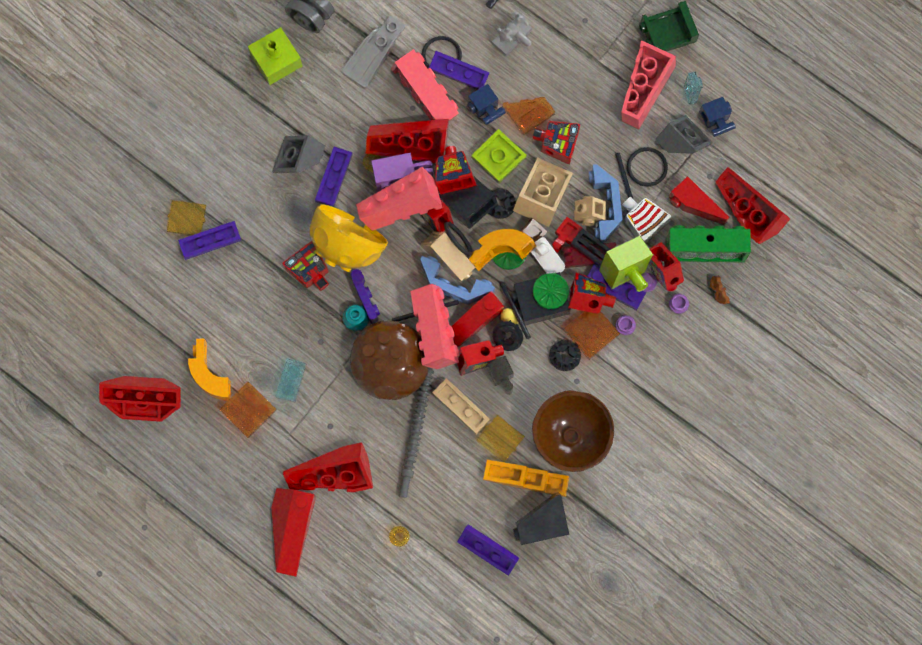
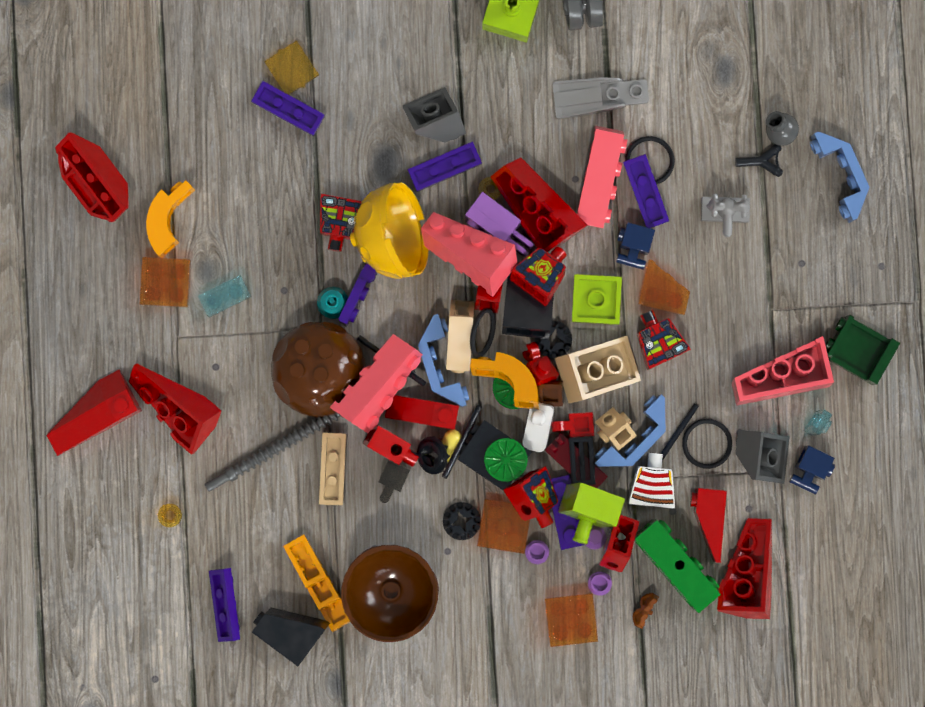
camera: 50 degrees right, 10 degrees up
clear yellow piece [476,415,525,462] -> none
none -> red plate [522,342,559,386]
none -> clear orange plate [545,593,598,647]

